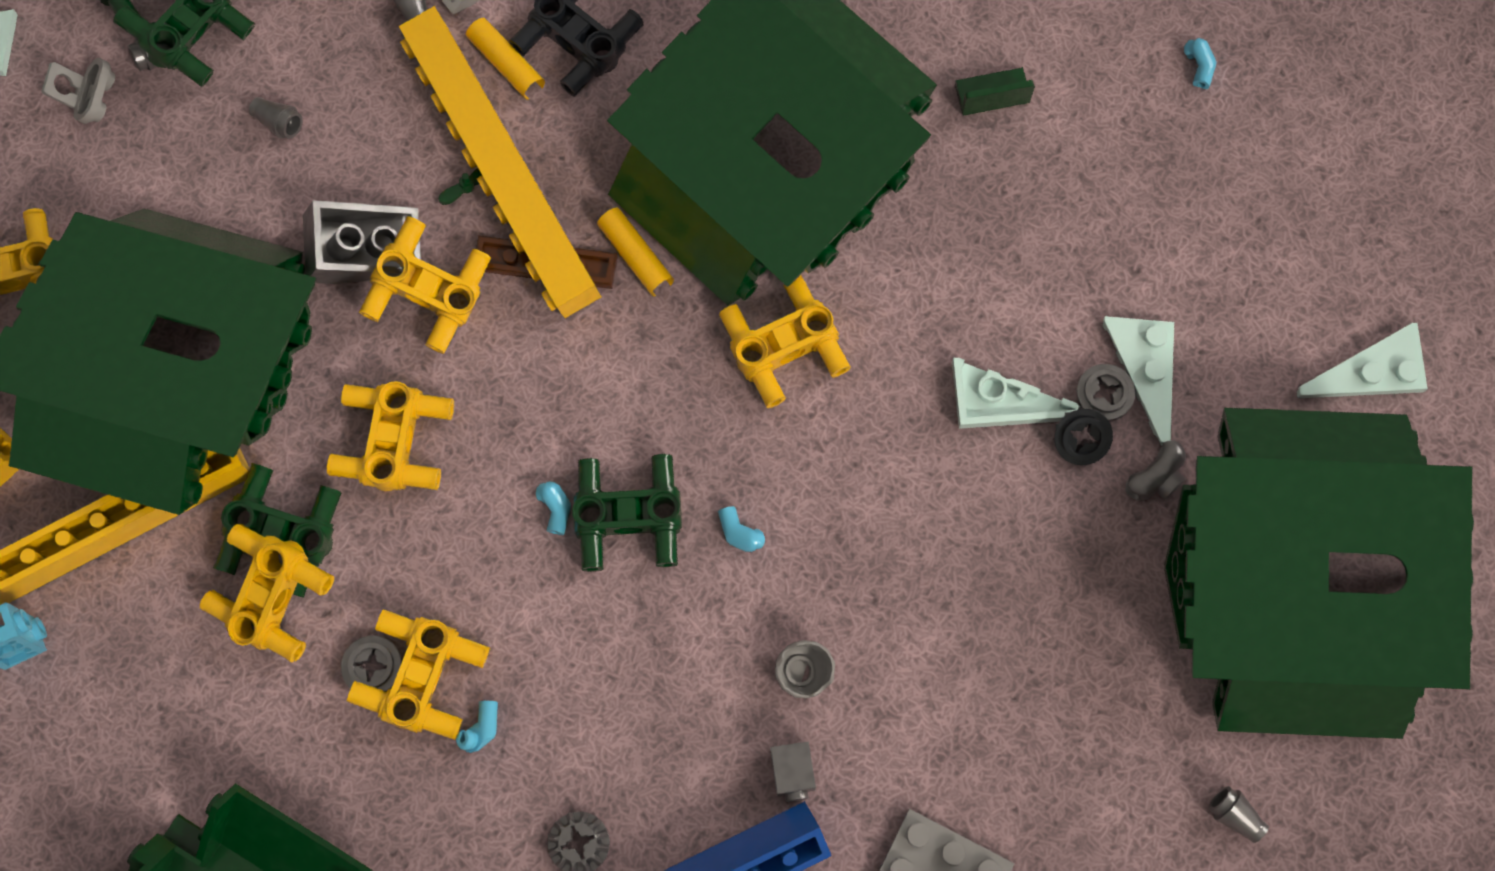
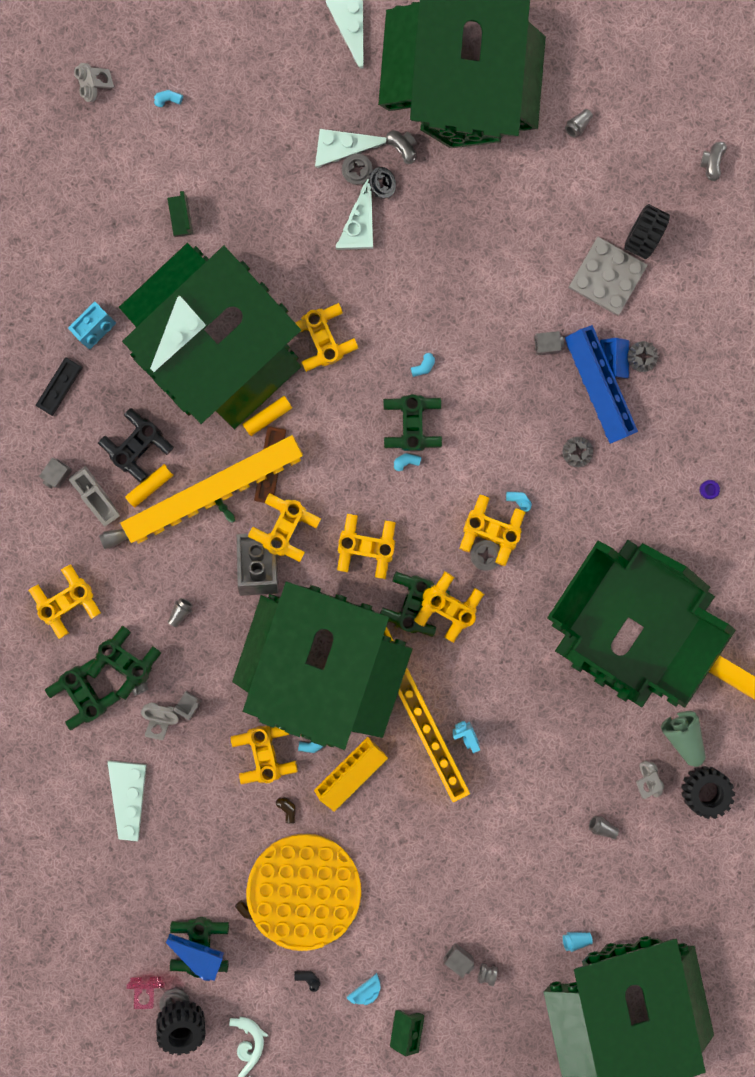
camera: 90 degrees left, 15 degrees up
light grey hair [775,640,835,698] -> none
none -> light aqua wing [151,296,206,372]
none -> flat silver panel [173,691,202,720]

